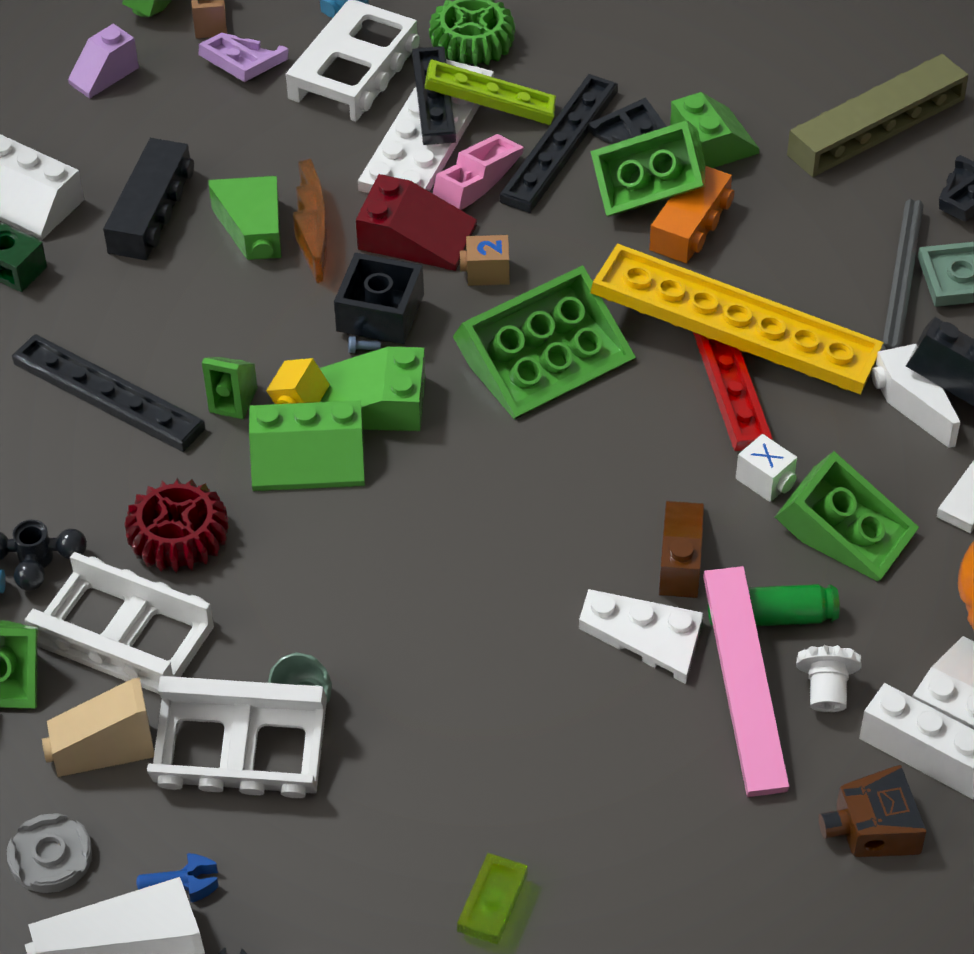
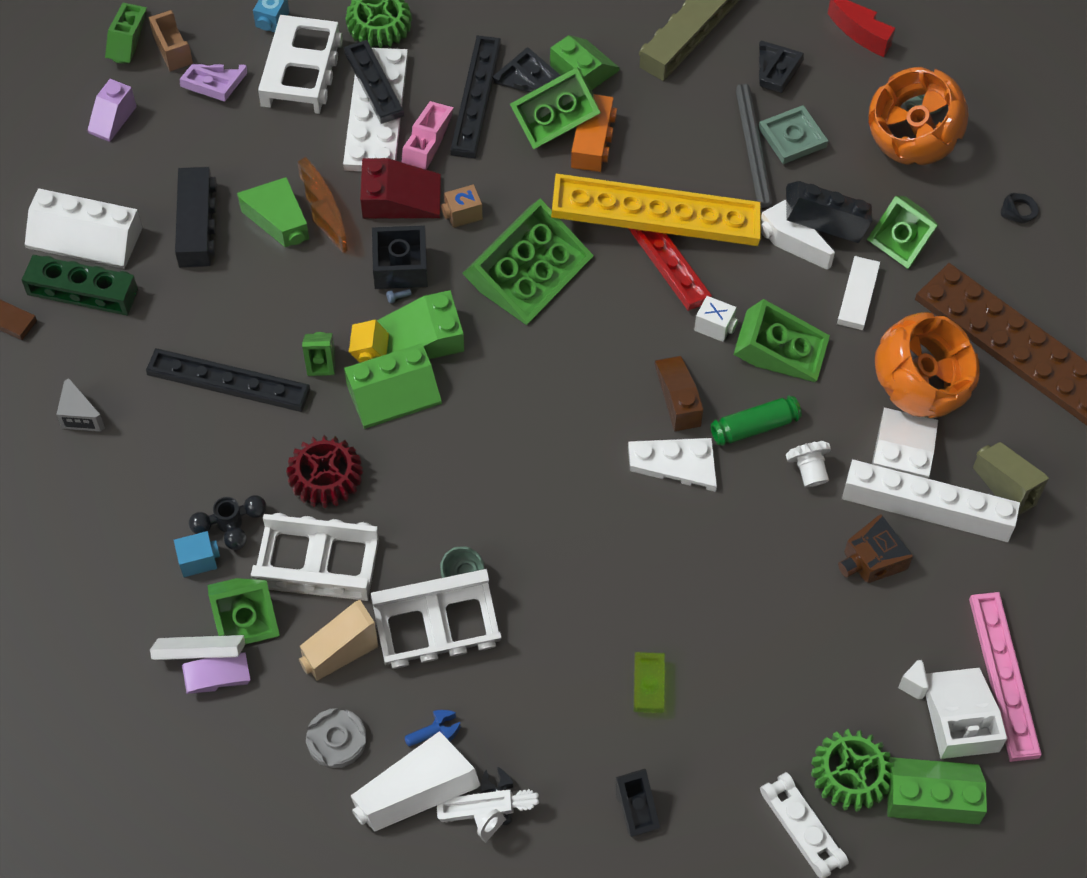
camera: 20 degrees left, 10 degrees up
lime tile [424,60,556,125] -> none
bright pink tile [703,566,789,797] -> none

